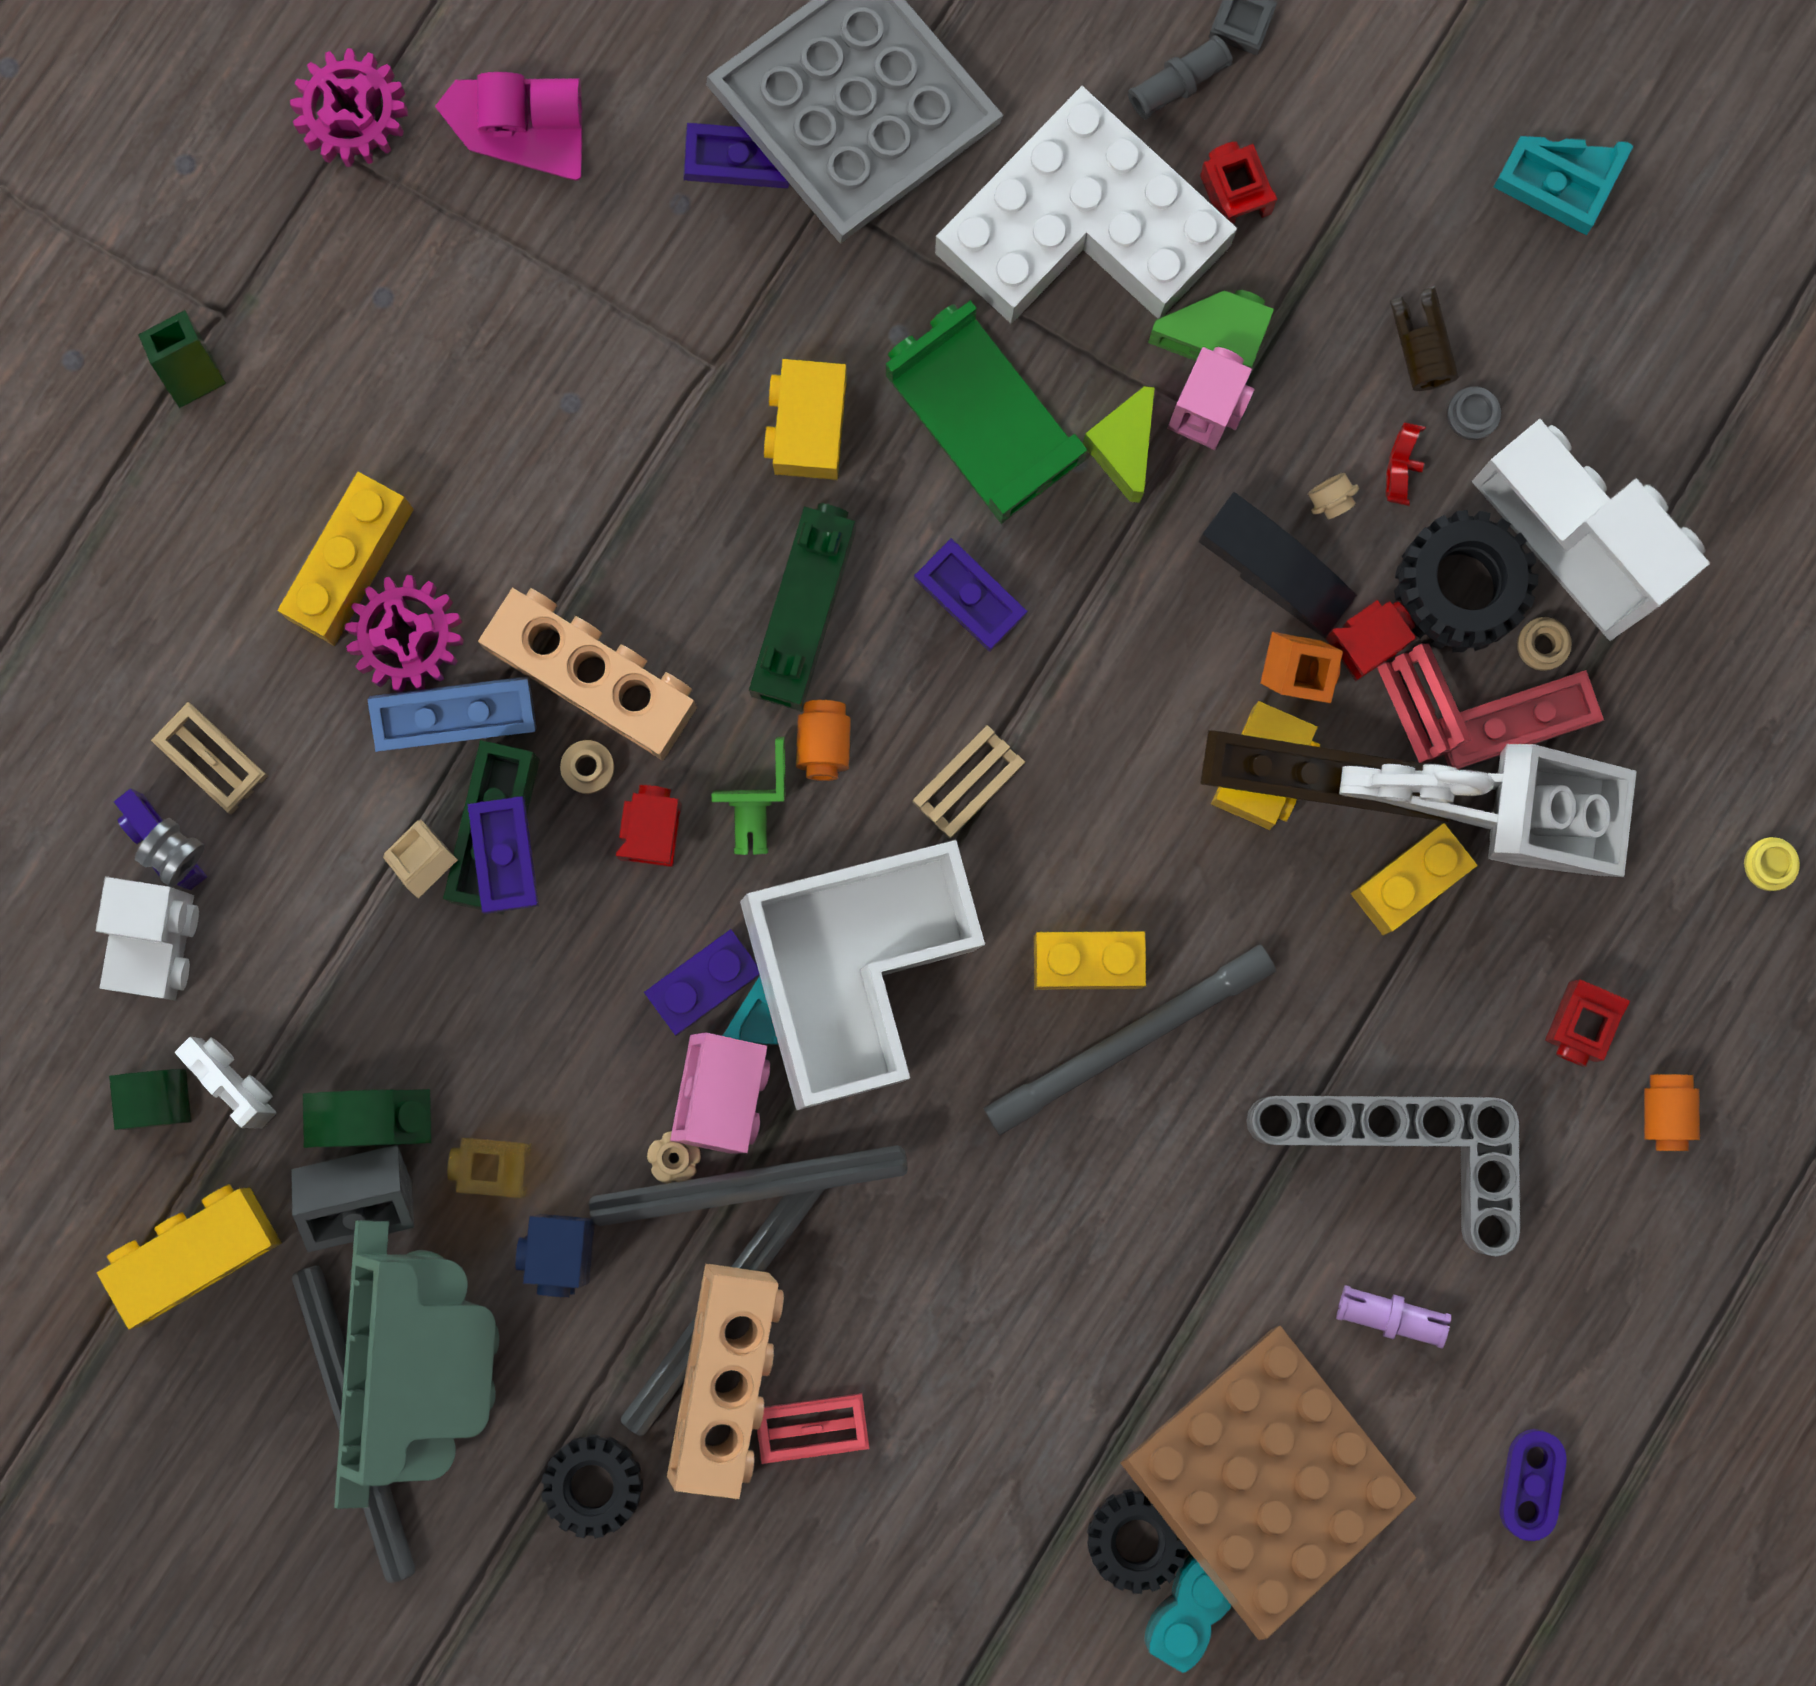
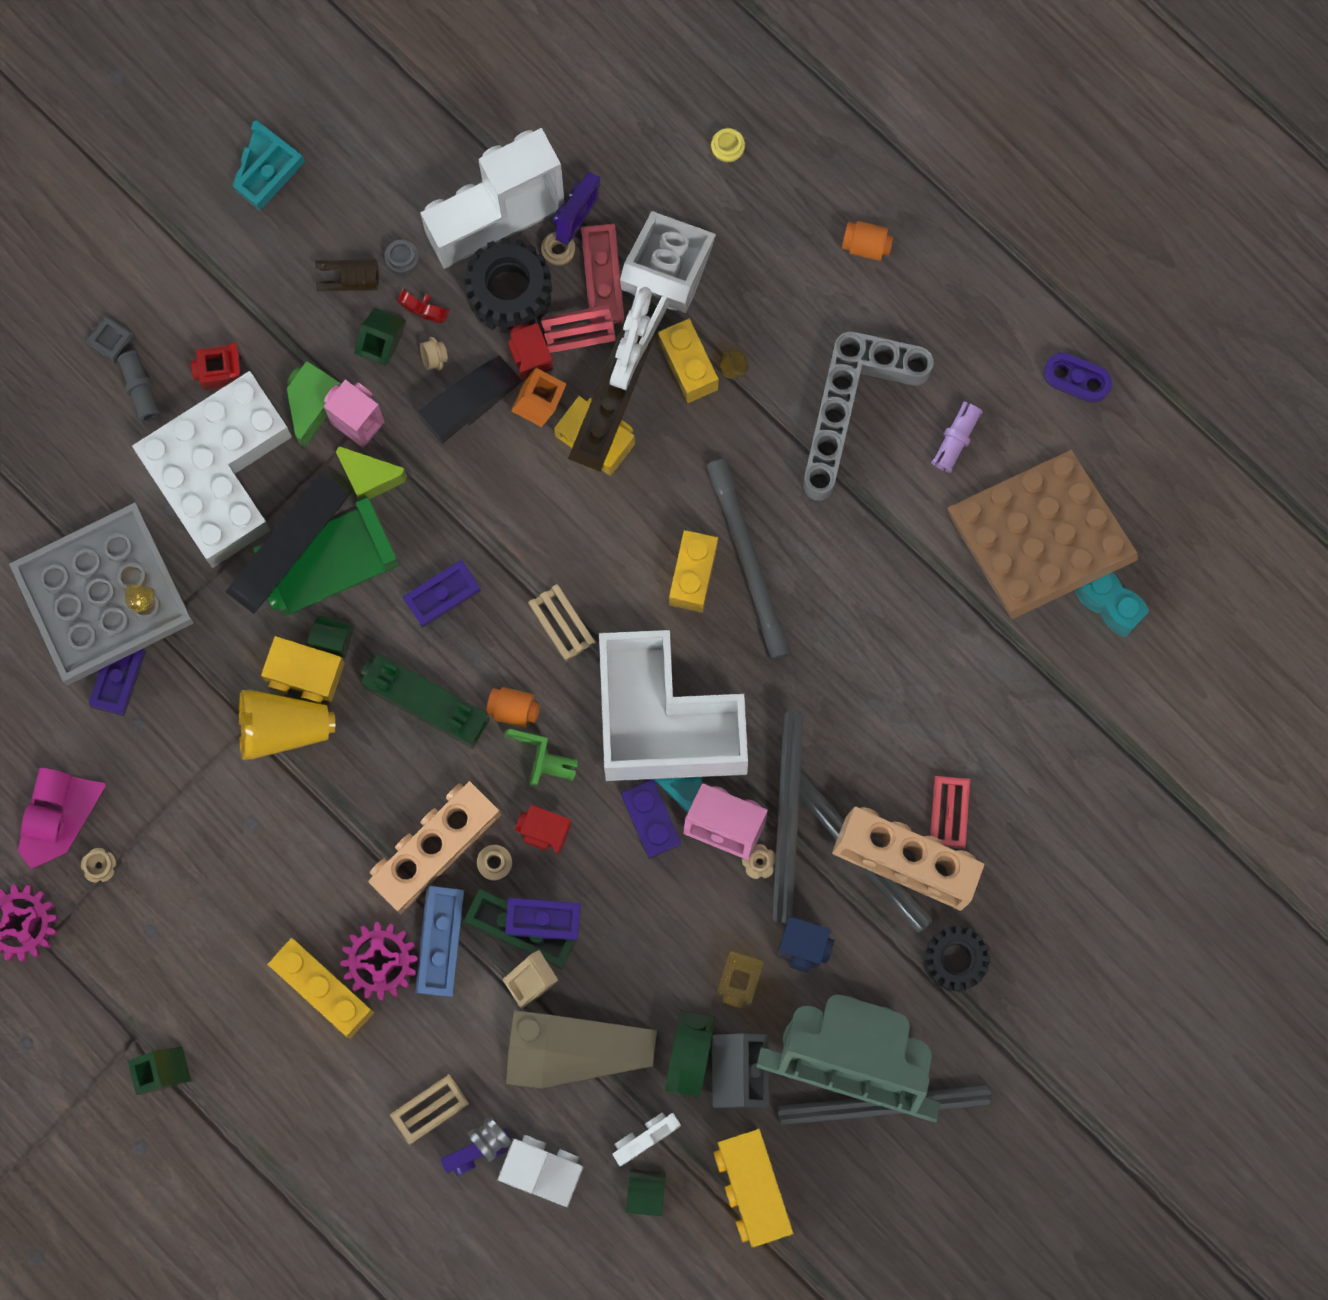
camera: 75 degrees left, 5 degrees down
black tyre [1087,1489,1188,1594] -> none
red window [1545,979,1630,1067] -> none
none -> tan plate [81,848,116,883]
none -> clear yellow hinge [125,584,155,613]
none -> black beam [226,468,354,614]
none -> yellow cone [239,689,335,760]
none -> dark green brick [307,615,355,659]
none -> dark green brick [354,308,407,366]
none -> dark tan wedge [506,1010,657,1089]
none -> dark purple plate [553,172,600,245]
none -> clear yellow hinge [718,349,749,379]

